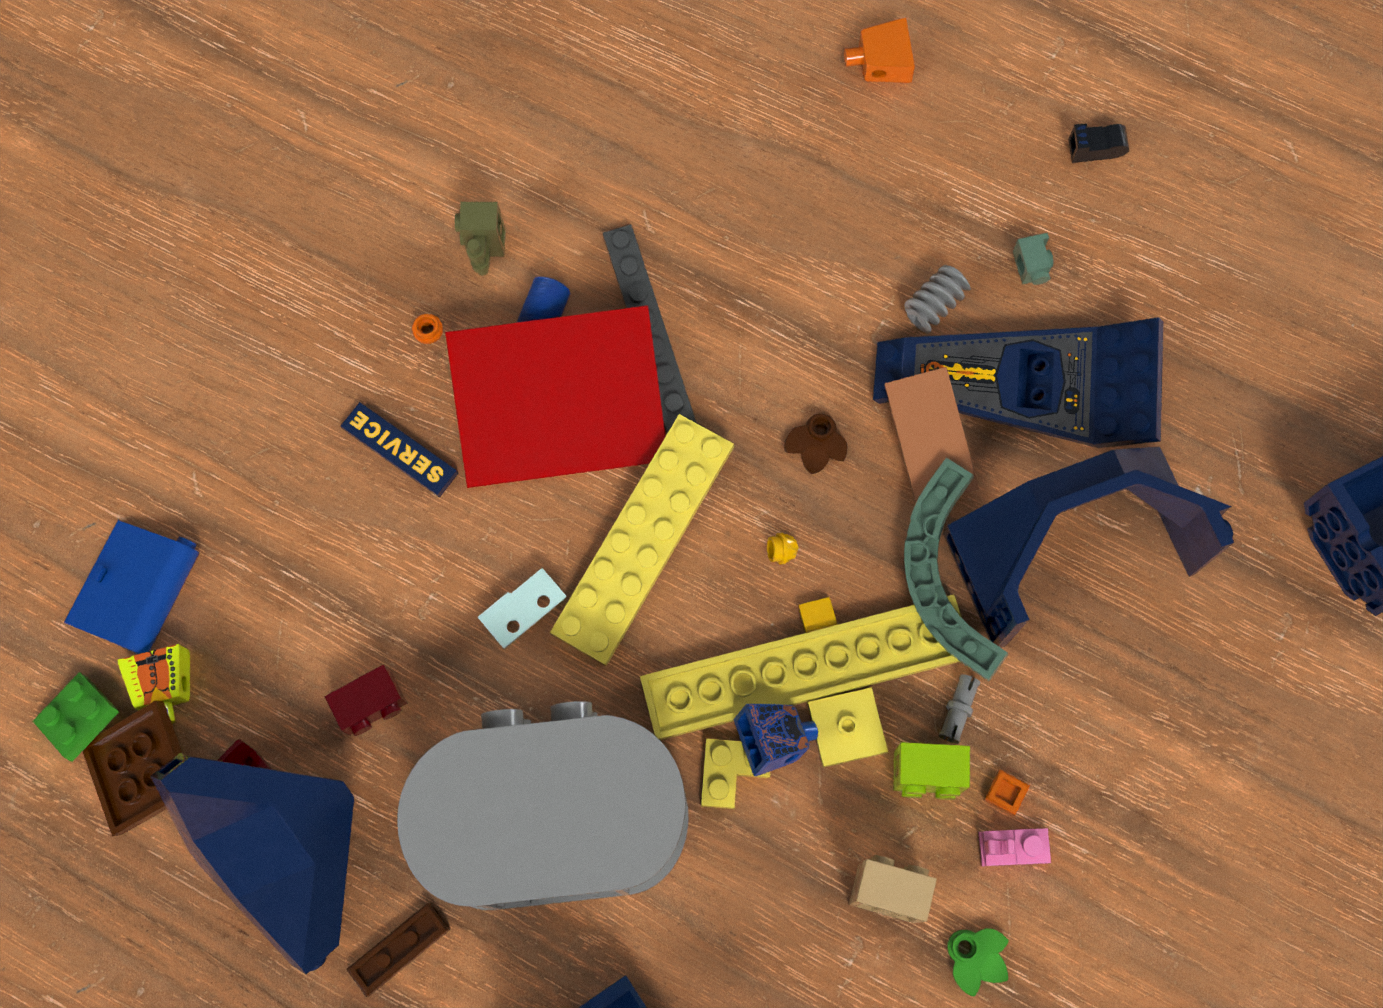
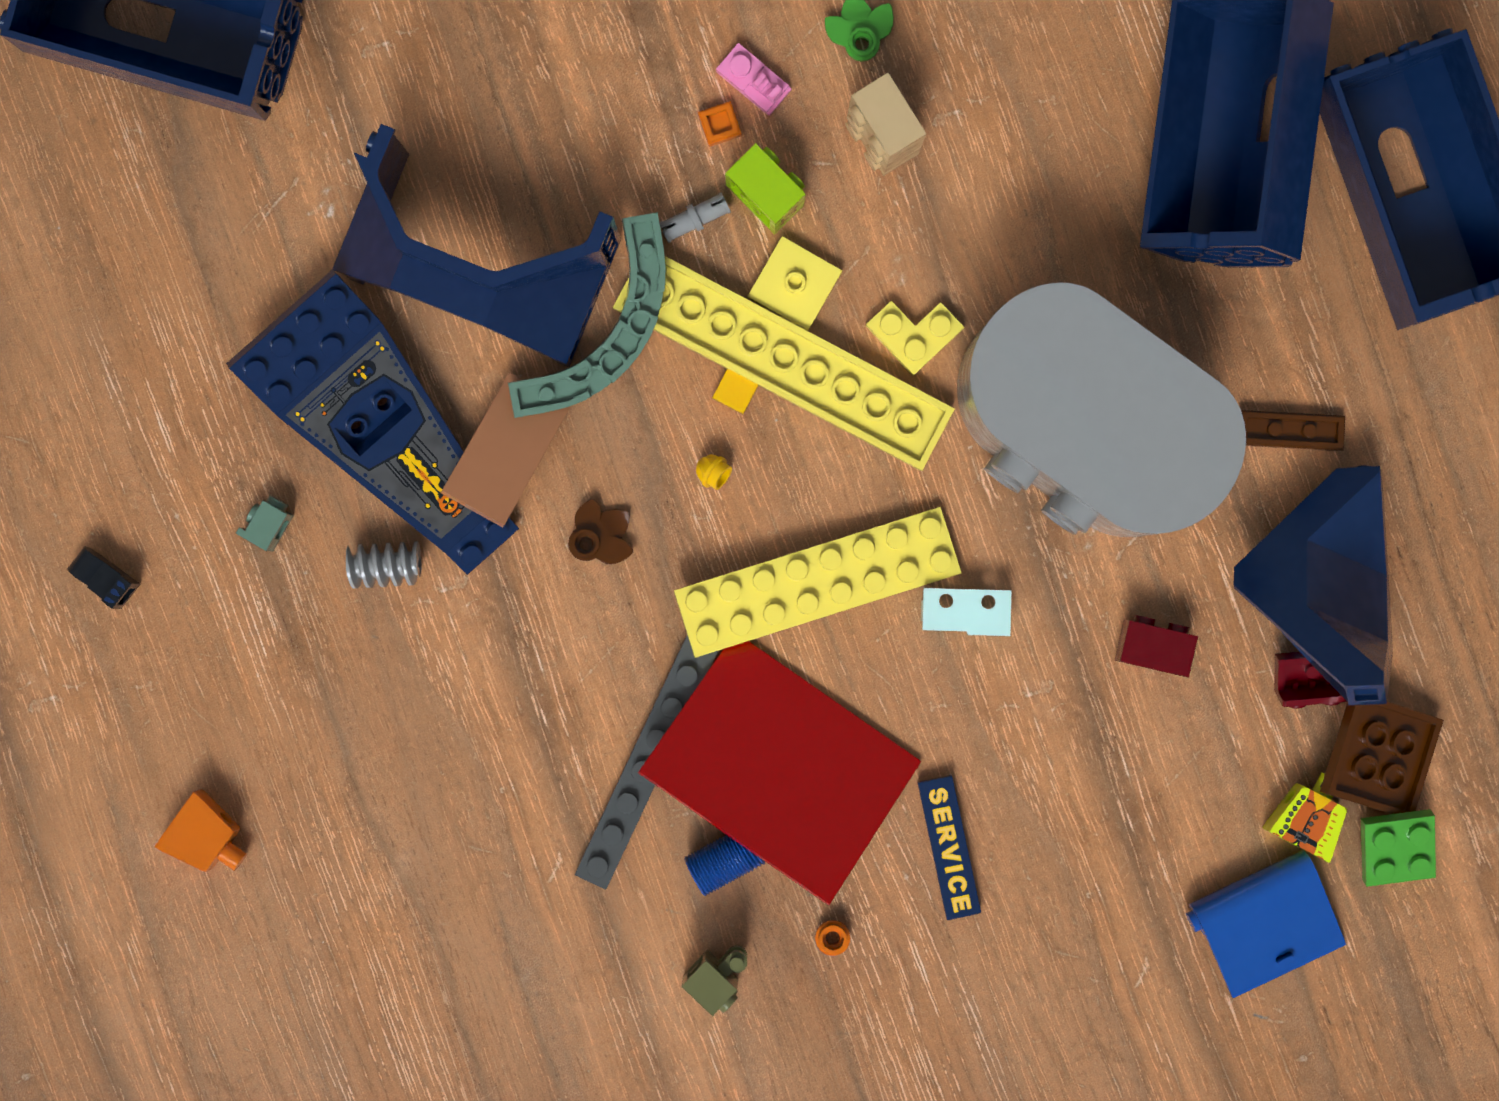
camera: 140 degrees left, 15 degrees up
blue torso [733,704,818,777] -> none

